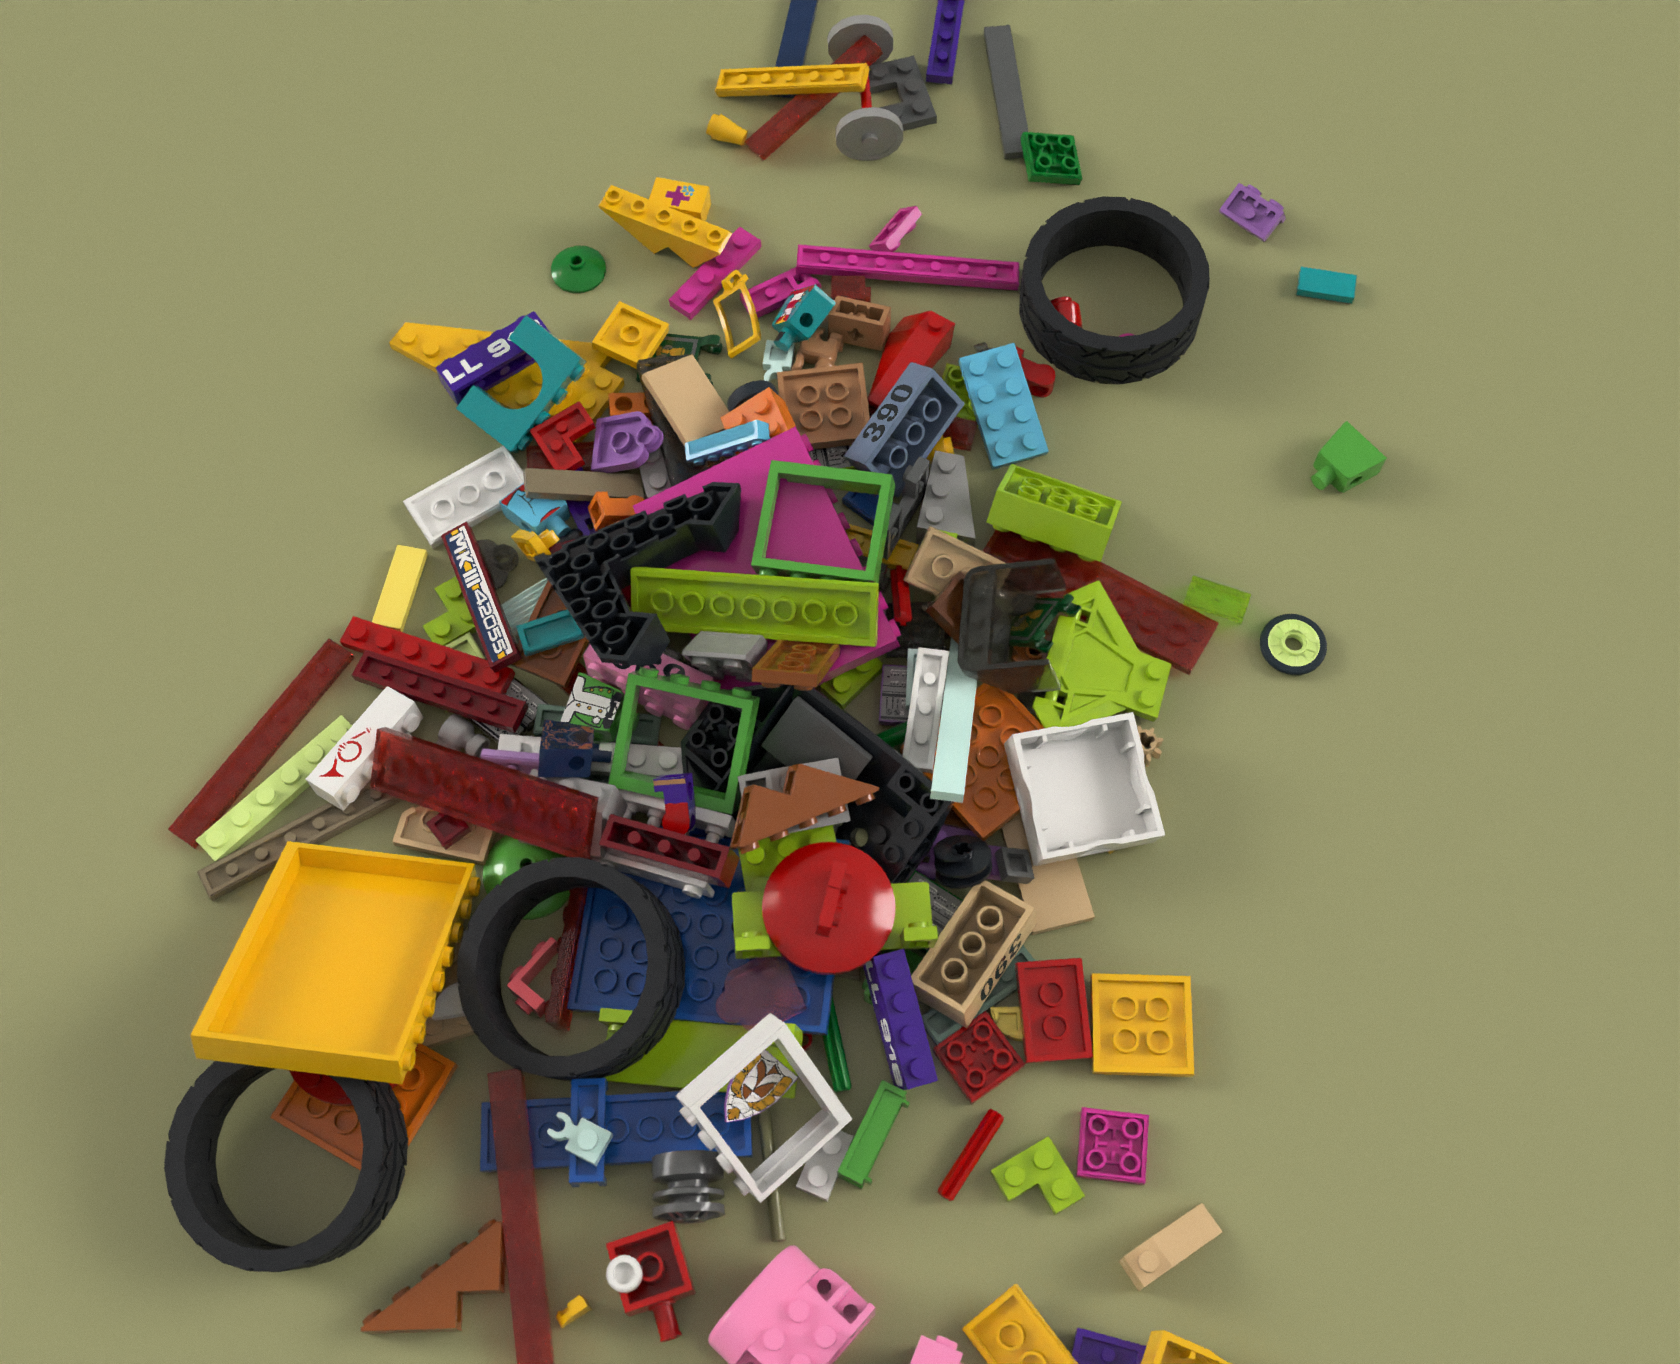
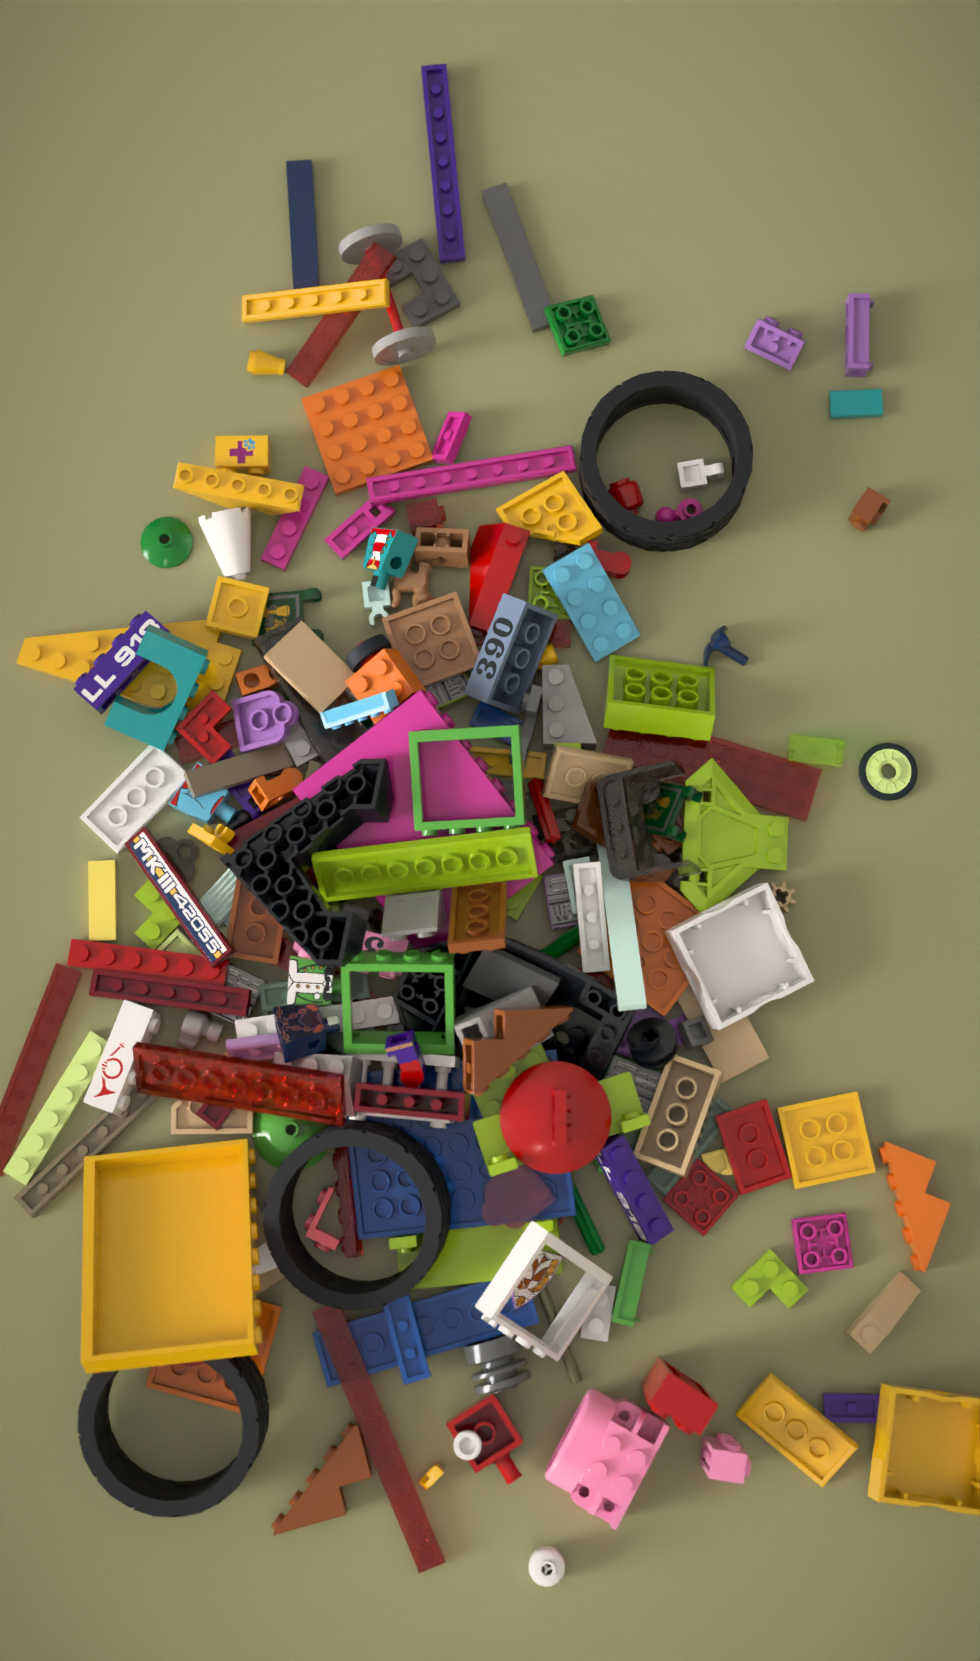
camera: 10 degrees left, 15 degrees up
teal tile [516,610,585,657] -> none
light aqua plate [547,1112,613,1166] -> none
yellow sword [713,270,761,359] -> none
red axle [938,1109,1004,1201] -> none
bright green torso [1311,421,1387,492] -> none
none -> white cone [198,507,251,581]
none -> orange plate [301,365,434,496]
none -> yellow plate [496,470,604,546]
none -> red brick [641,1357,719,1436]
none -> white plate [677,458,724,491]
none -> dark blue plant [703,625,749,667]
none -> medium lavender container [845,293,874,377]
none -> dark orange brick [848,487,891,532]
none -> orange slope [878,1142,951,1273]

